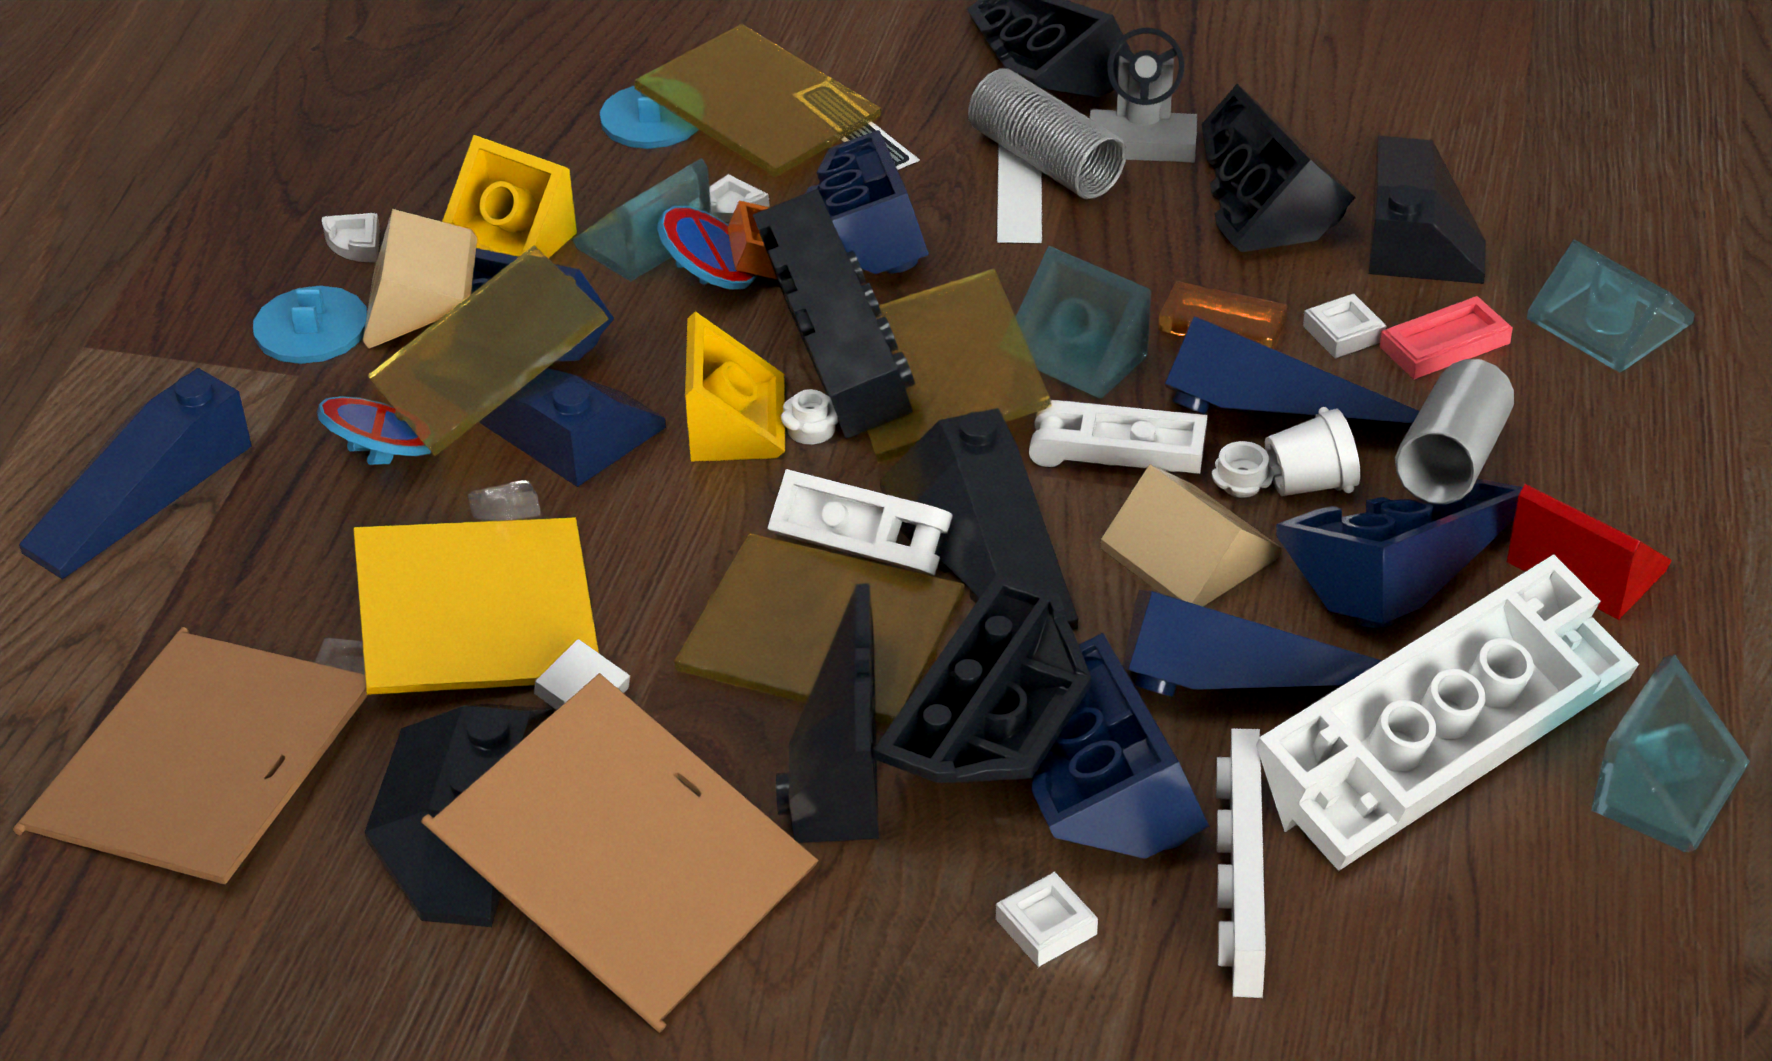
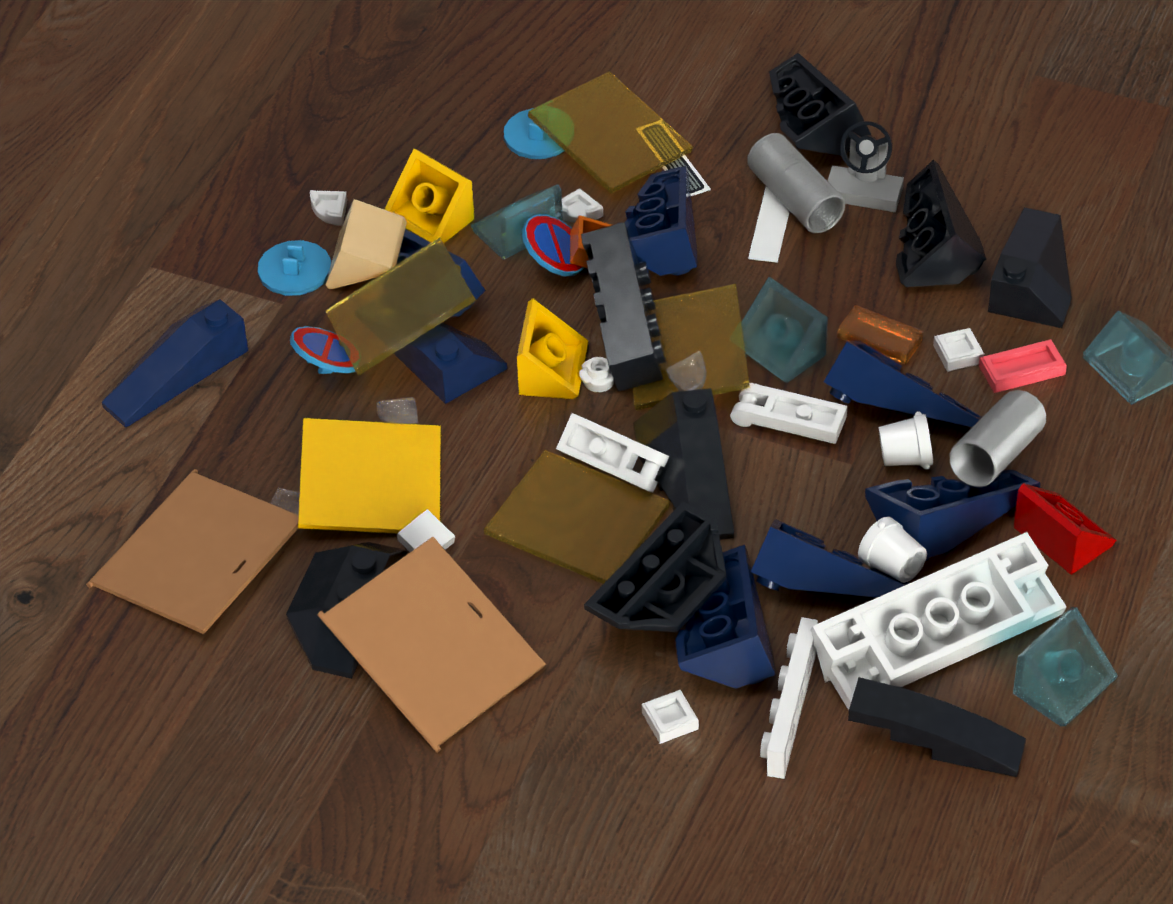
camera: 10 degrees right, 5 degrees up
black wedge [776,583,879,843] -> none
tan slope [1101,464,1282,606] -> none
white plate [1212,441,1274,498] -> none
none -> clear tile [666,351,707,391]
none -> black slope [848,677,1026,777]
none -> white piece [858,517,927,583]

